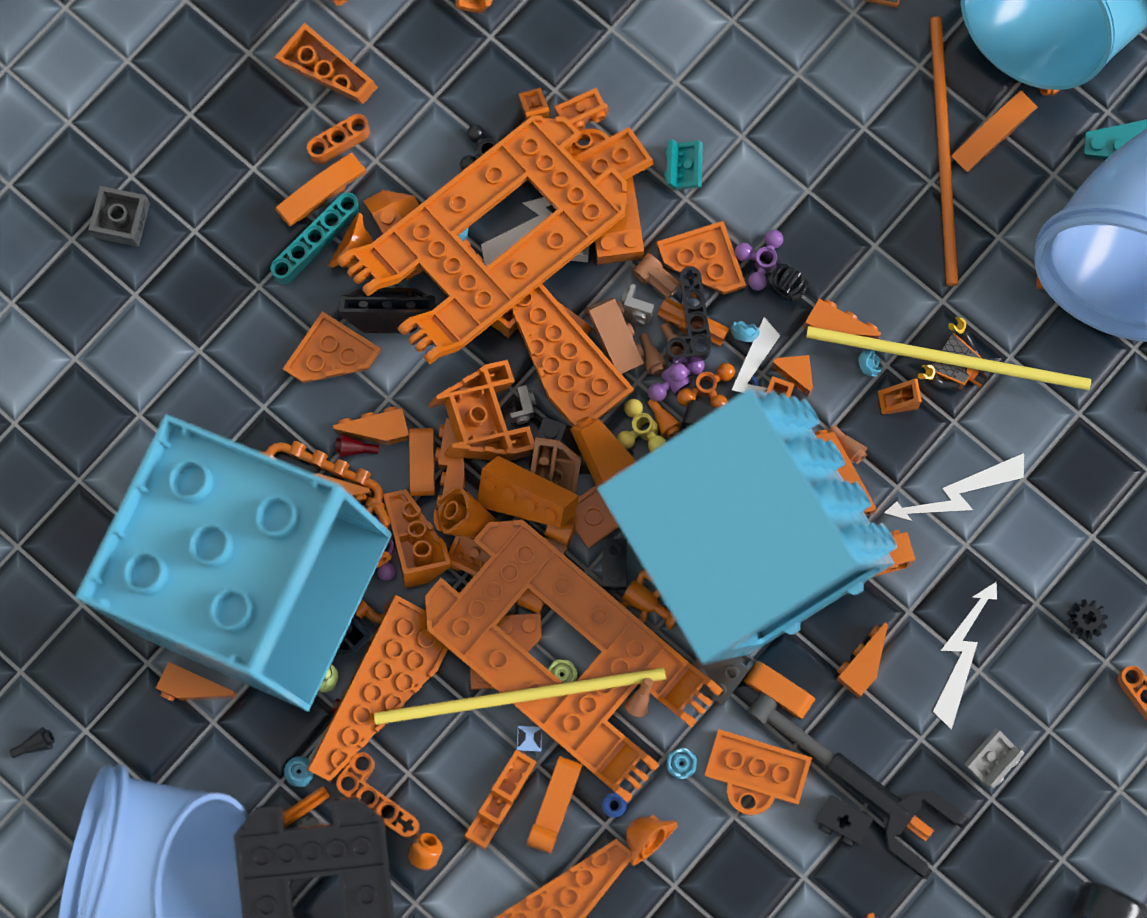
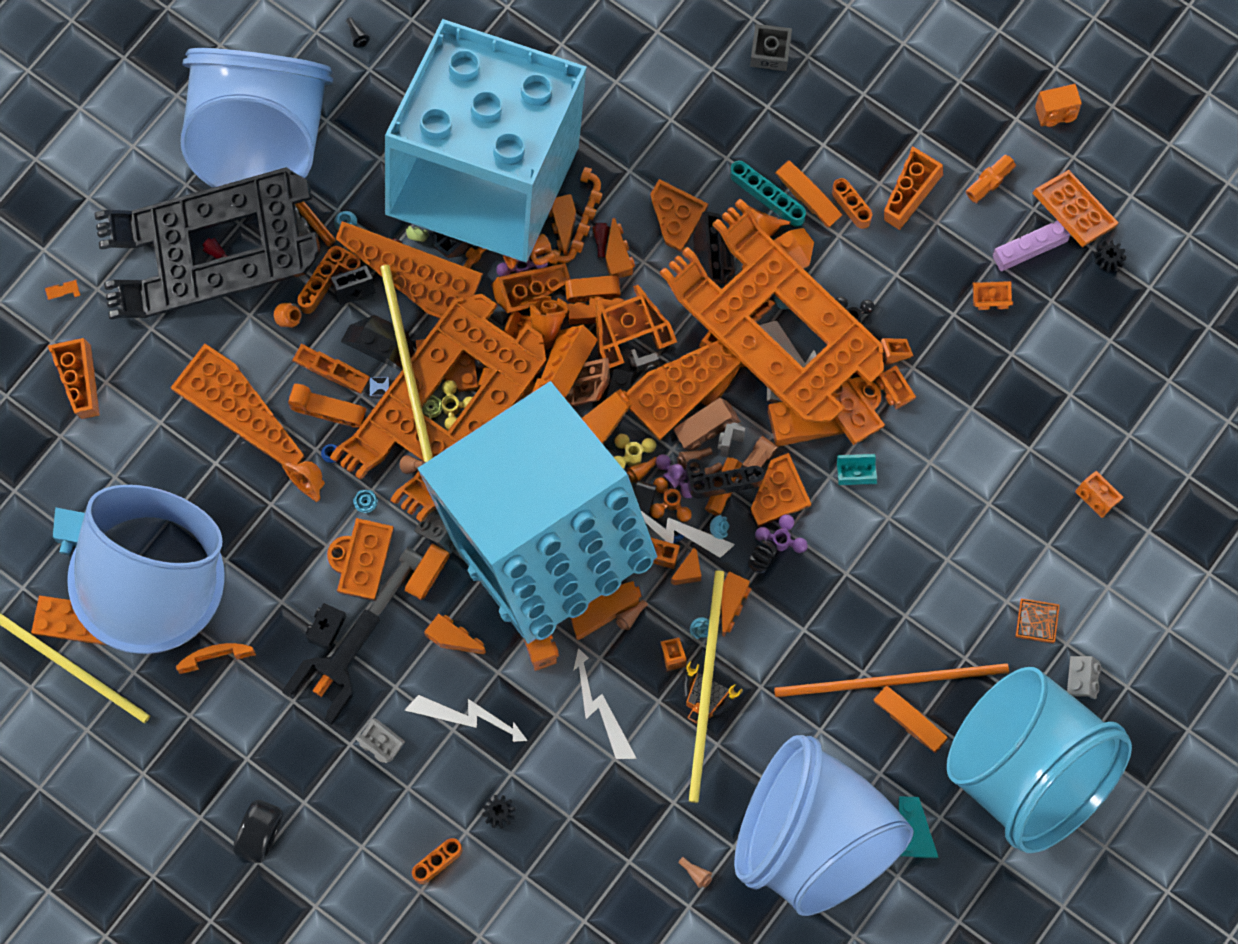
camera: 85 degrees right, 5 degrees down
none -> black brick [331,265,376,305]
none -> black wedge [341,315,414,371]
none -> light yellow piece [442,380,473,430]

